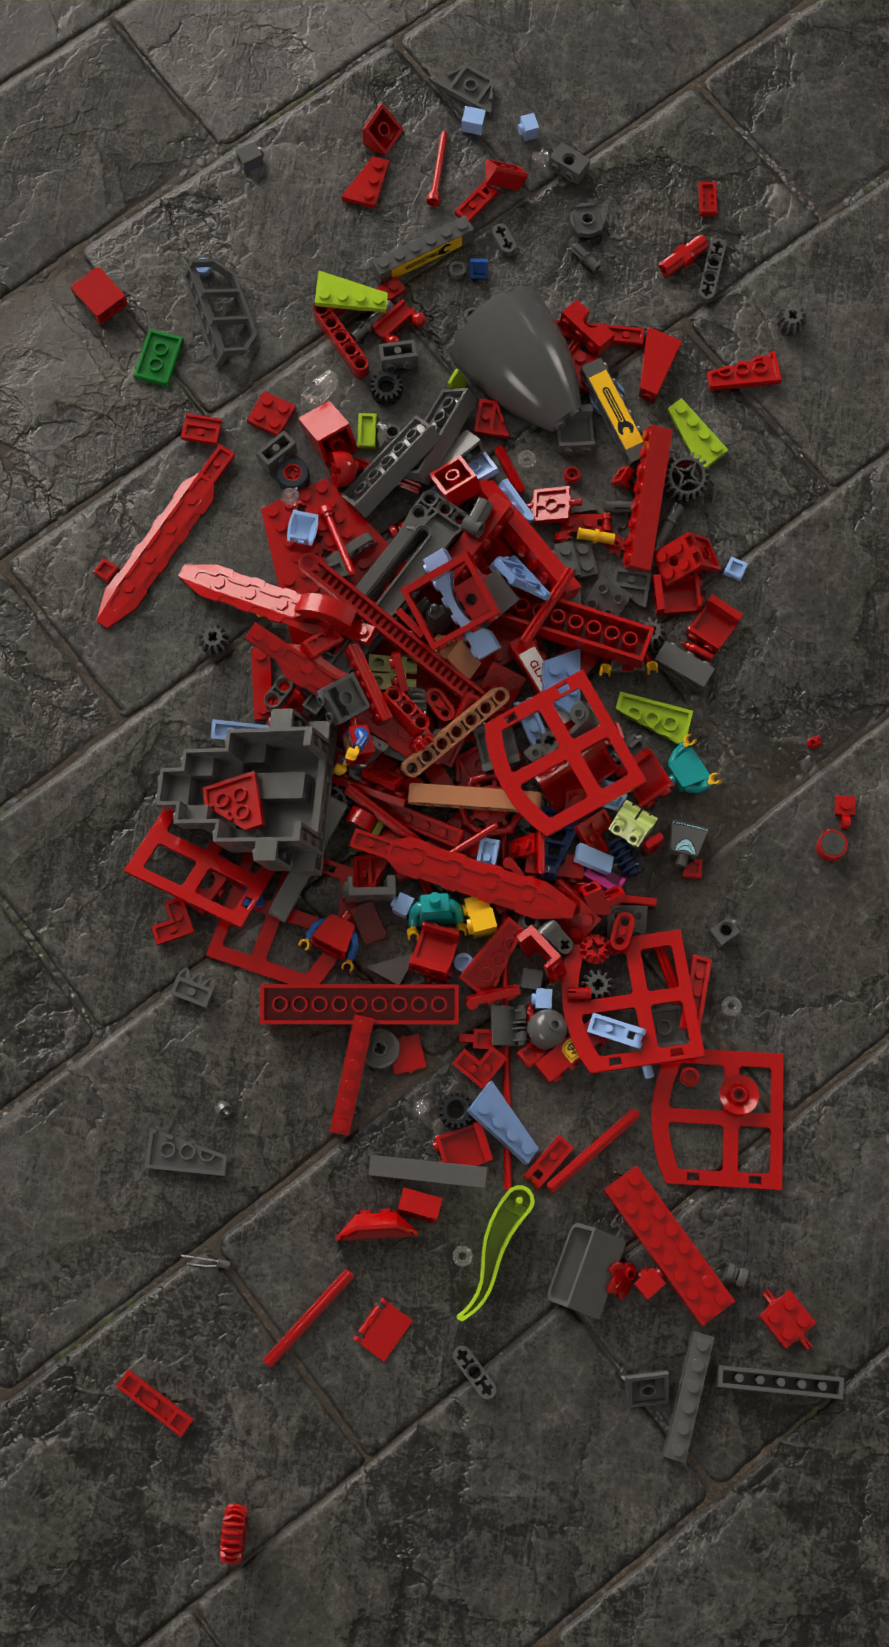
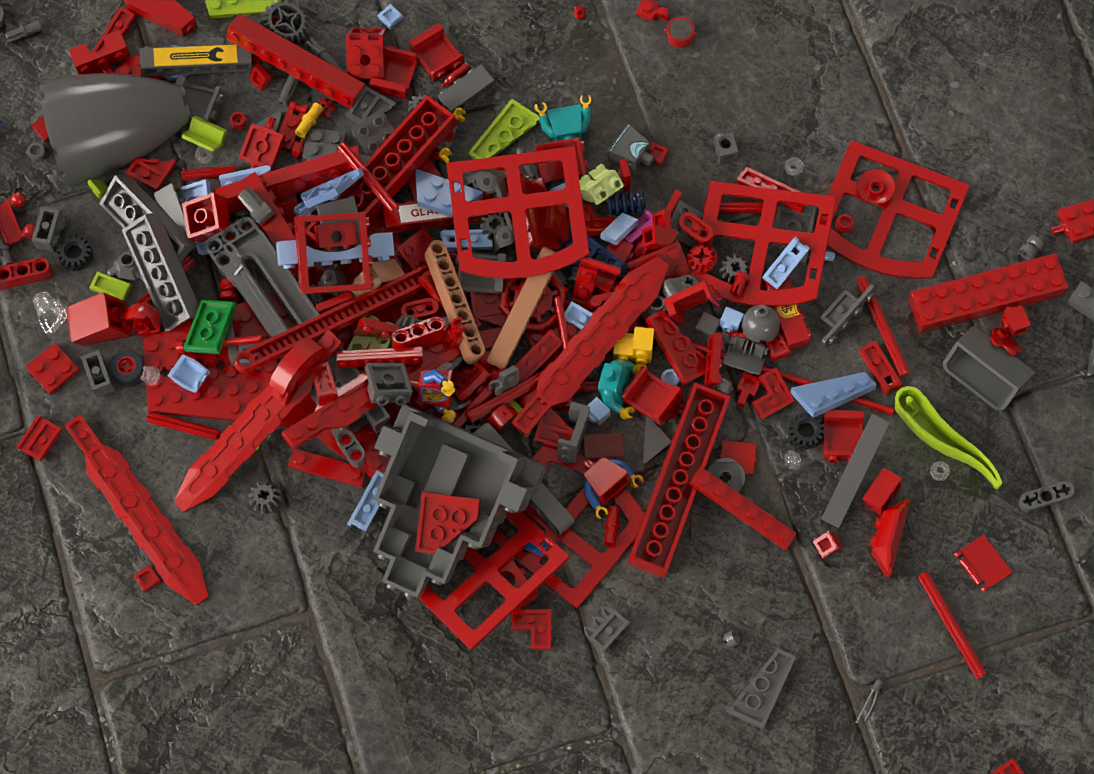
camera: 65 degrees left, 5 degrees down
none -> red axle [146,412,220,440]
none -> lime panel [182,116,227,152]
none -> green tile [183,300,237,354]
none -> dark grey plate [489,365,519,395]
none -> red pin [603,506,620,547]
none -> clear plate [715,378,734,395]
none -> red slope [813,531,843,558]
none -> dark grey bracket [820,284,876,347]

